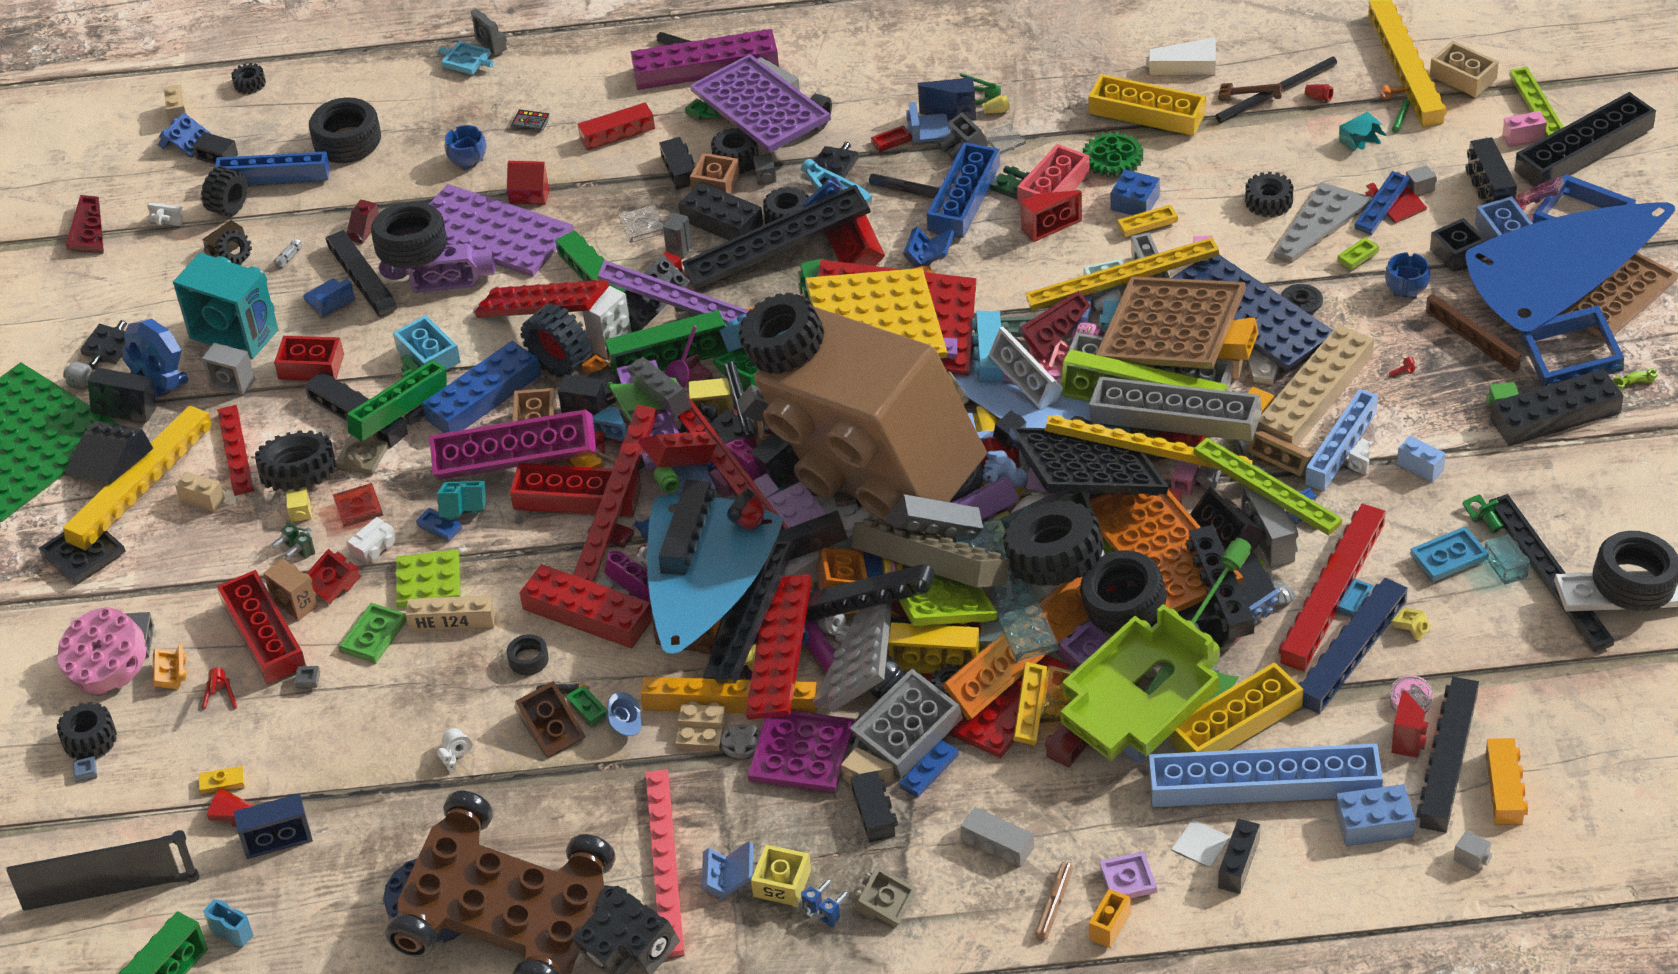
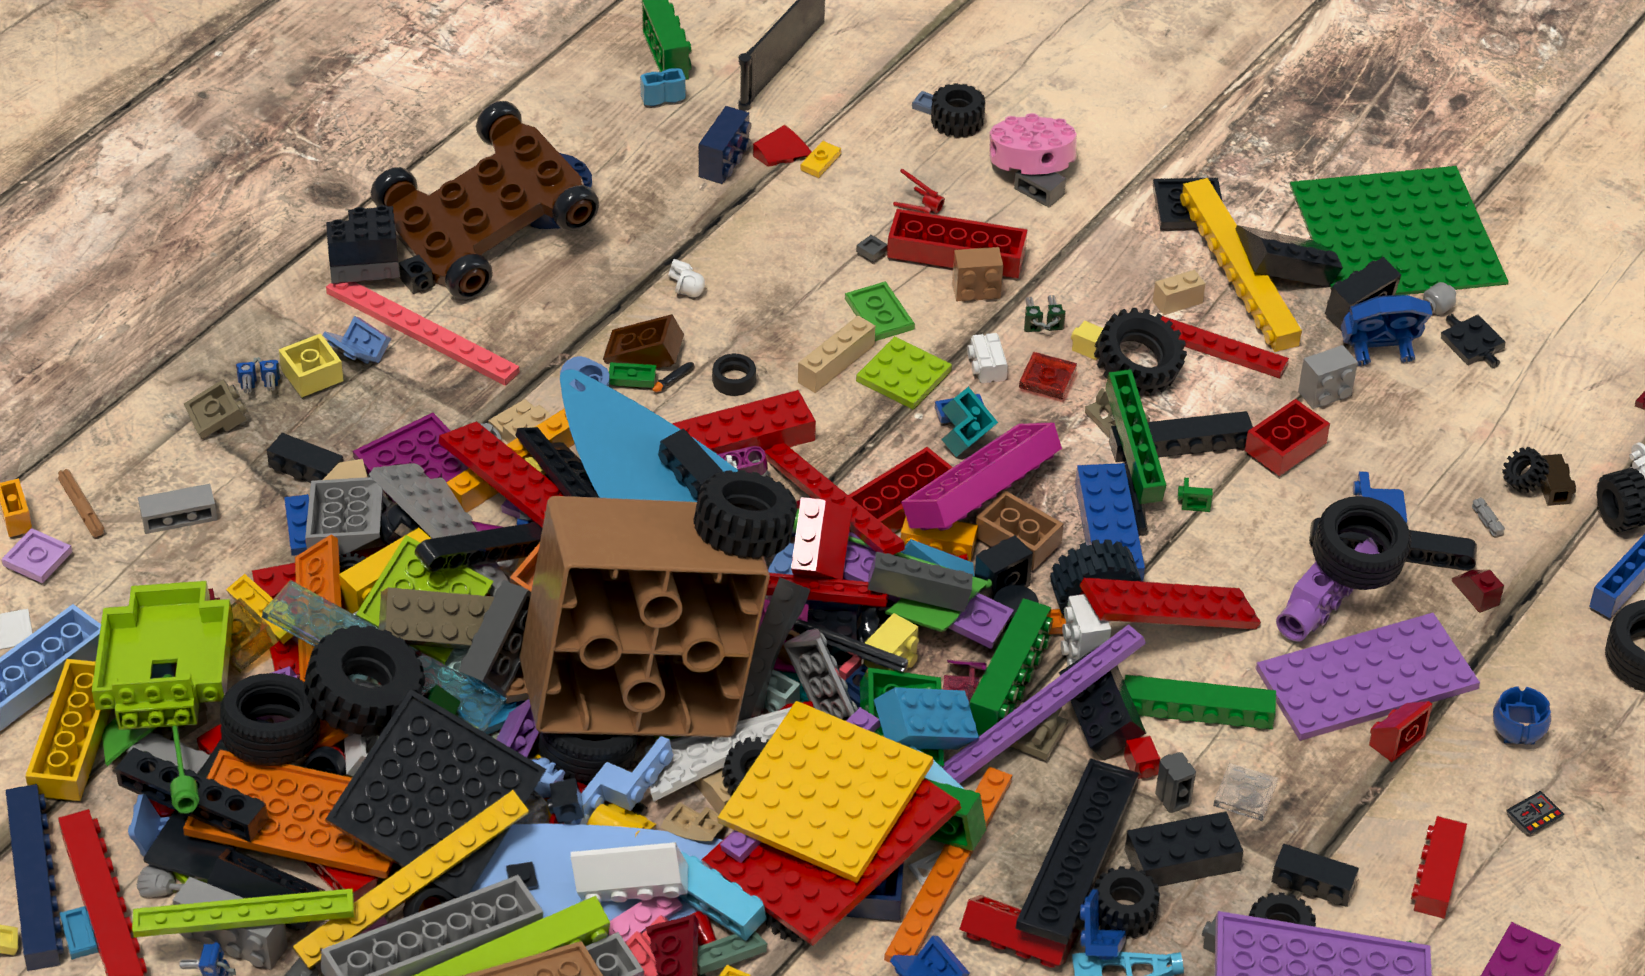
camera: 125 degrees right, 0 degrees up
light orange bracket [153,644,187,690] -> none
teal brick [173,252,279,359] -> none
red plate [307,549,361,604] -> none
medium azure brick [393,315,461,370] -> none
nougat brick [690,153,740,194] -> none

